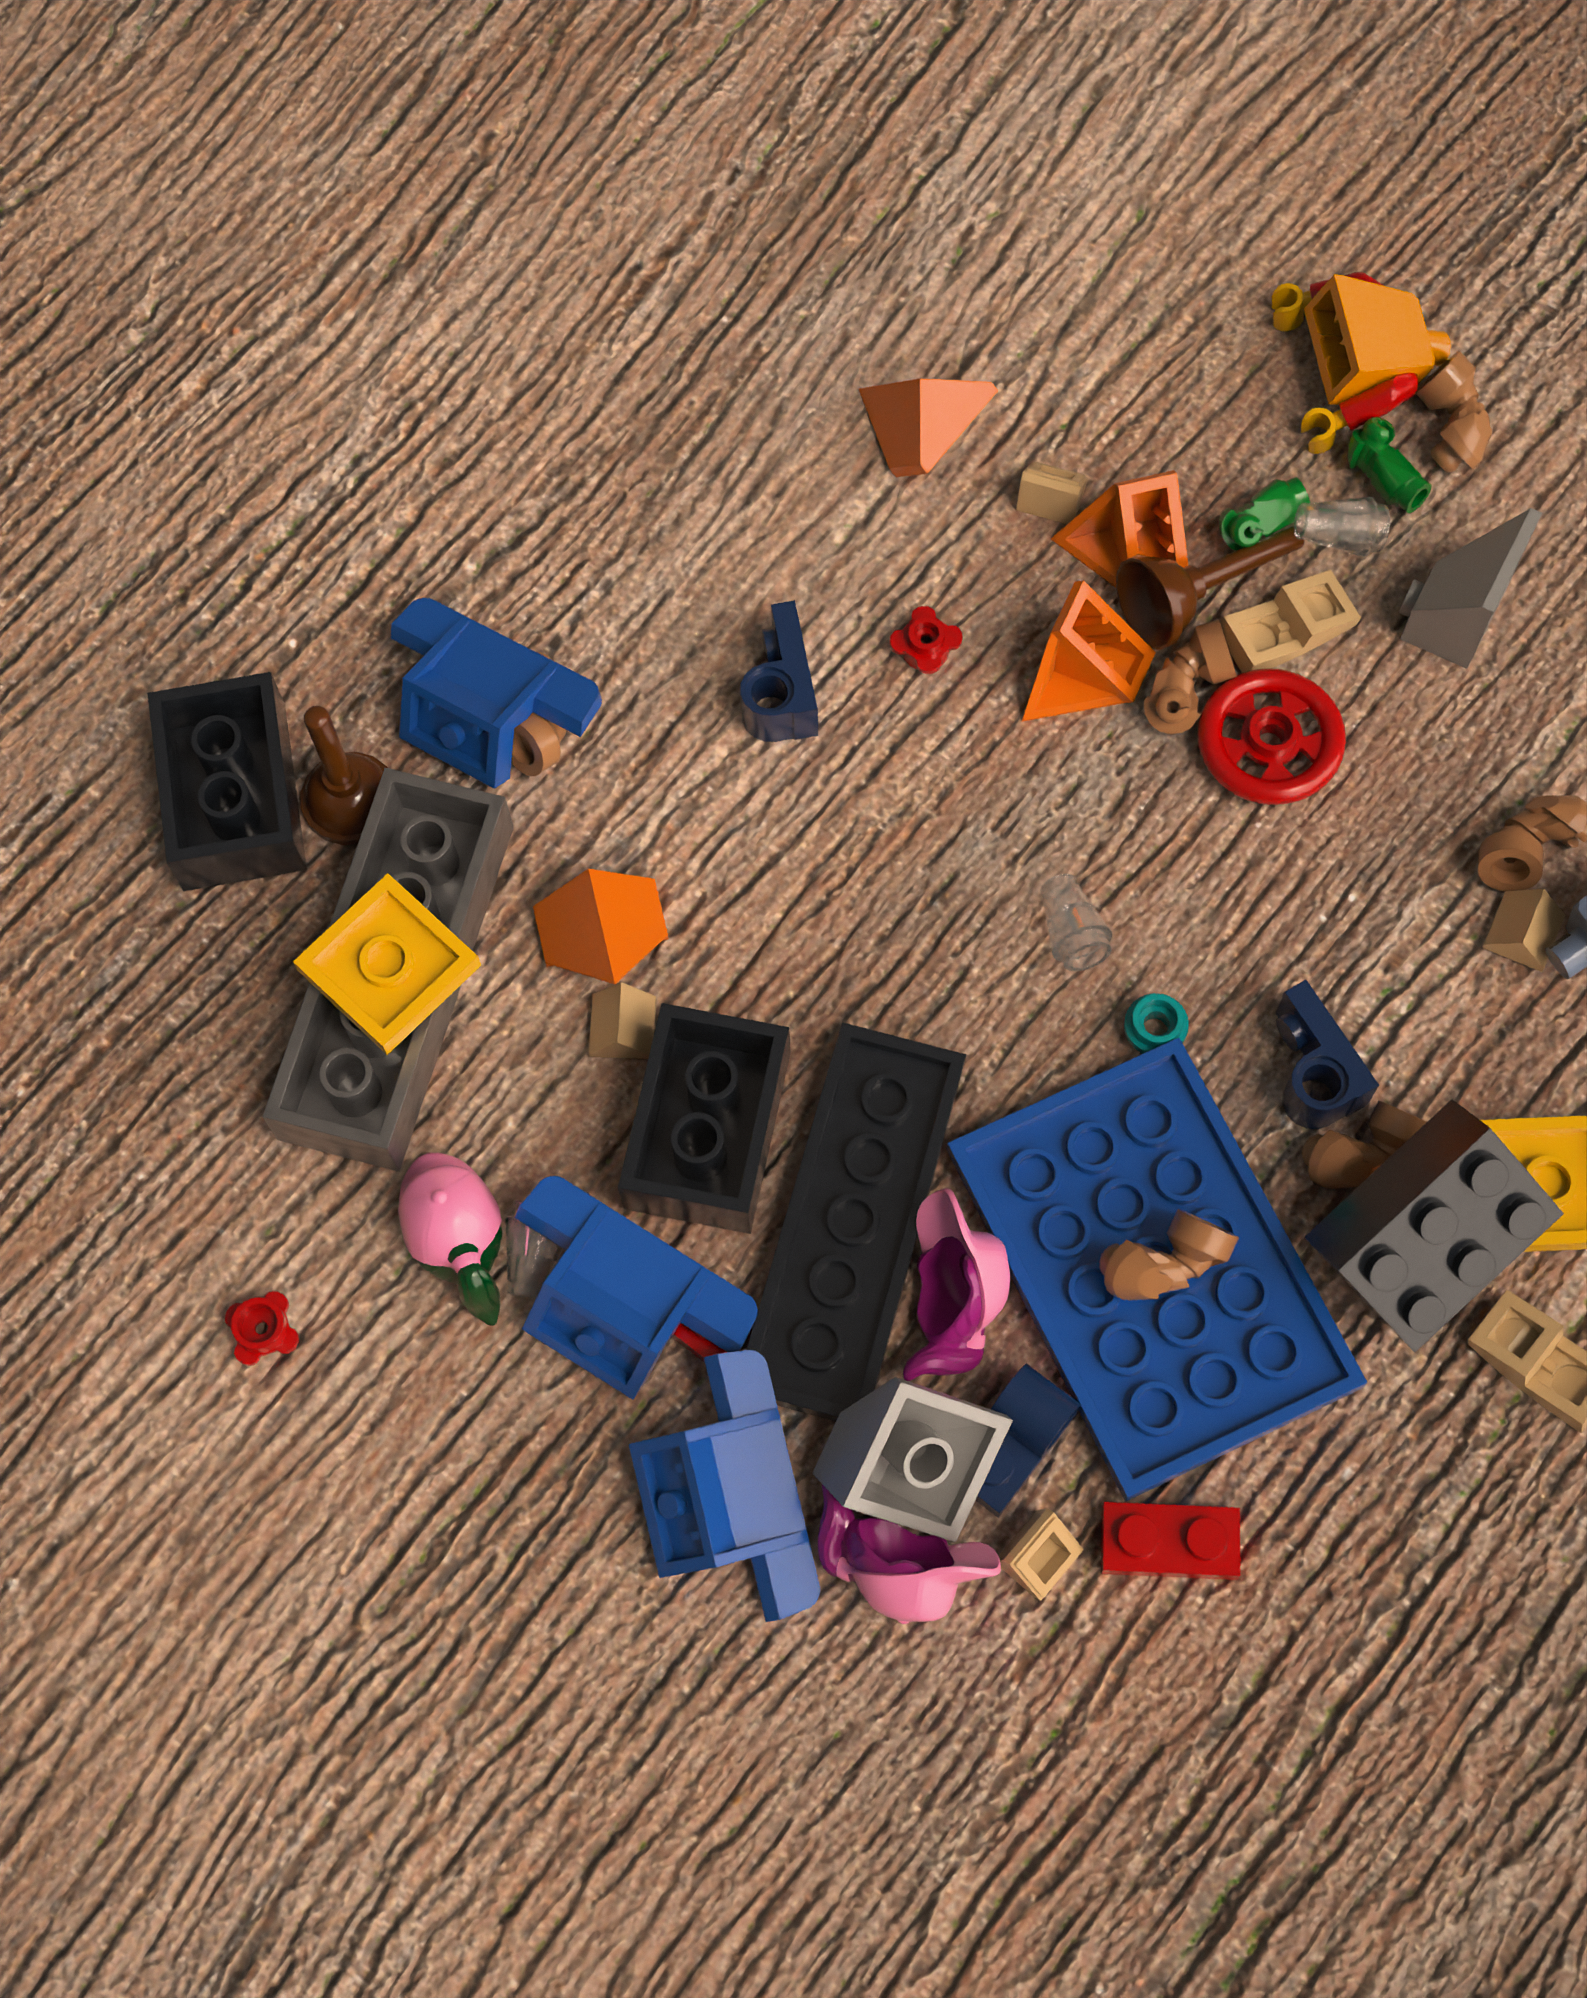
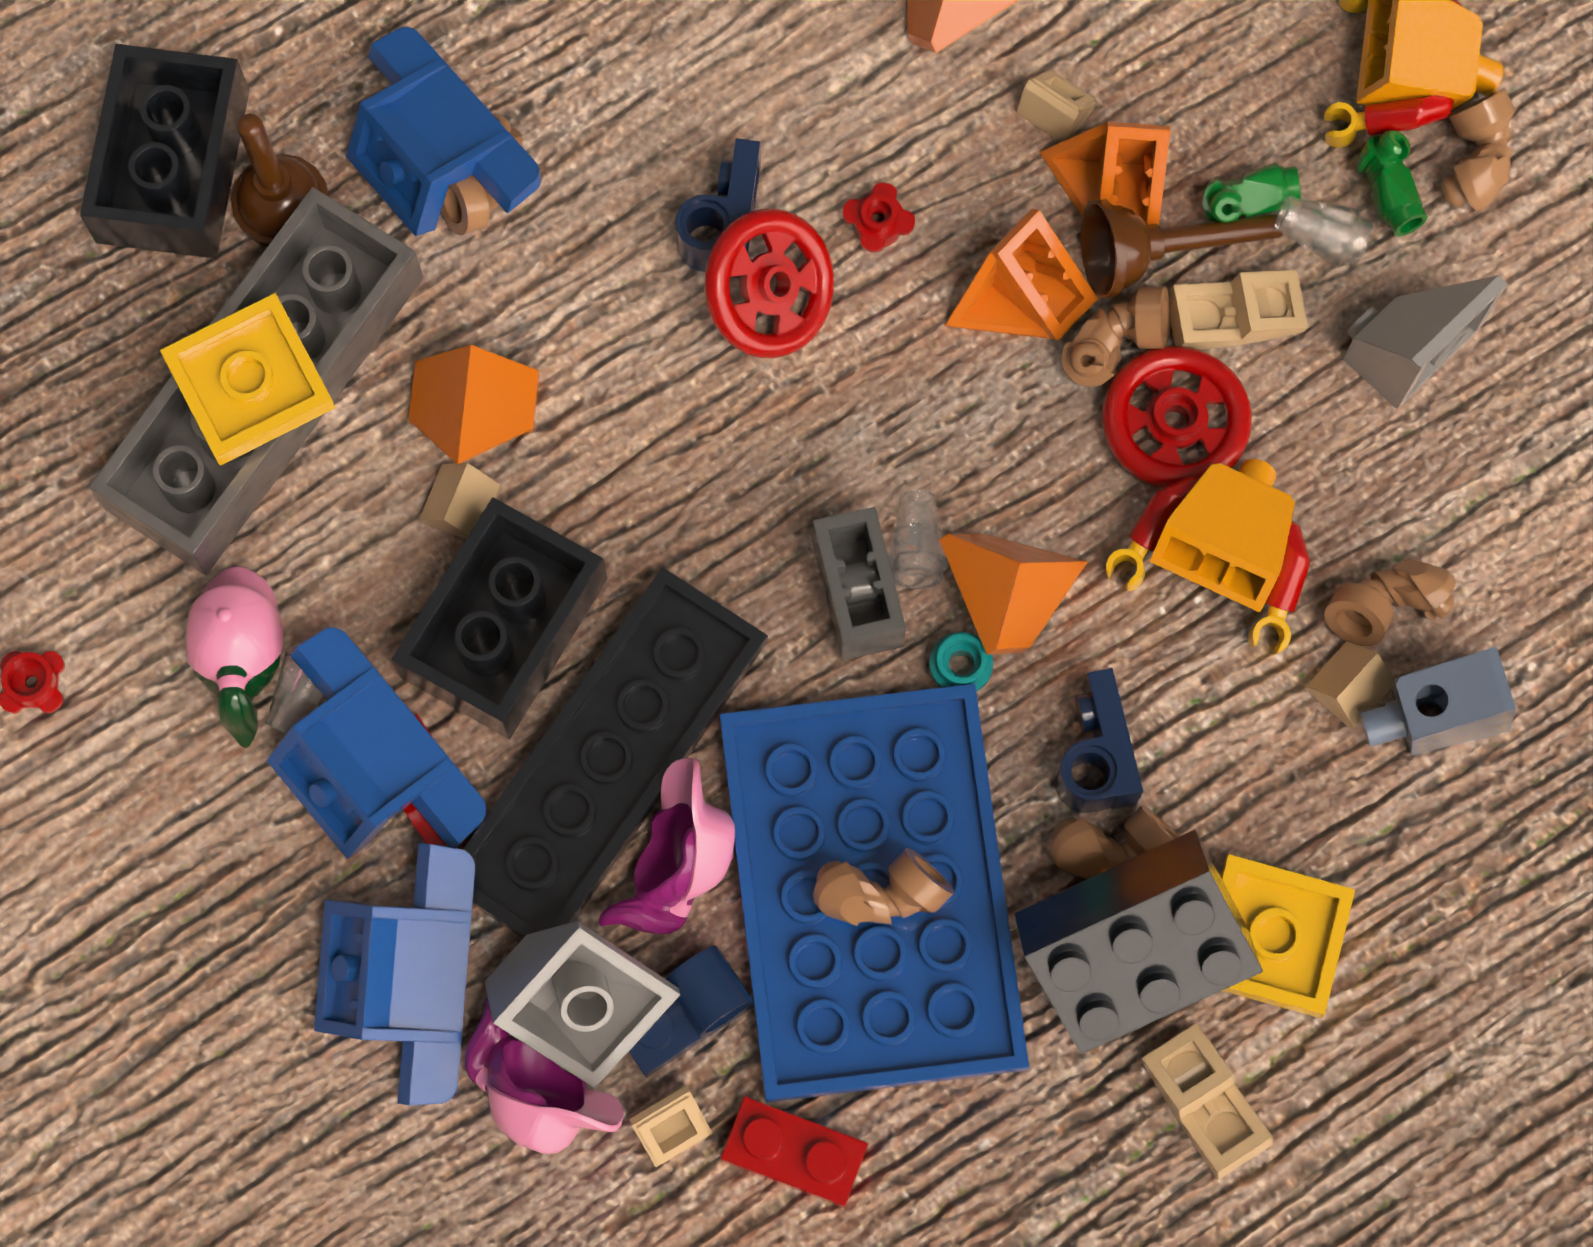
camera: 15 degrees right, 5 degrees up
none -> red plate [704,208,834,359]
none -> dark grey brick [812,507,906,661]
none -> orange slope [939,534,1088,655]
none -> light orange torso [1106,459,1310,655]

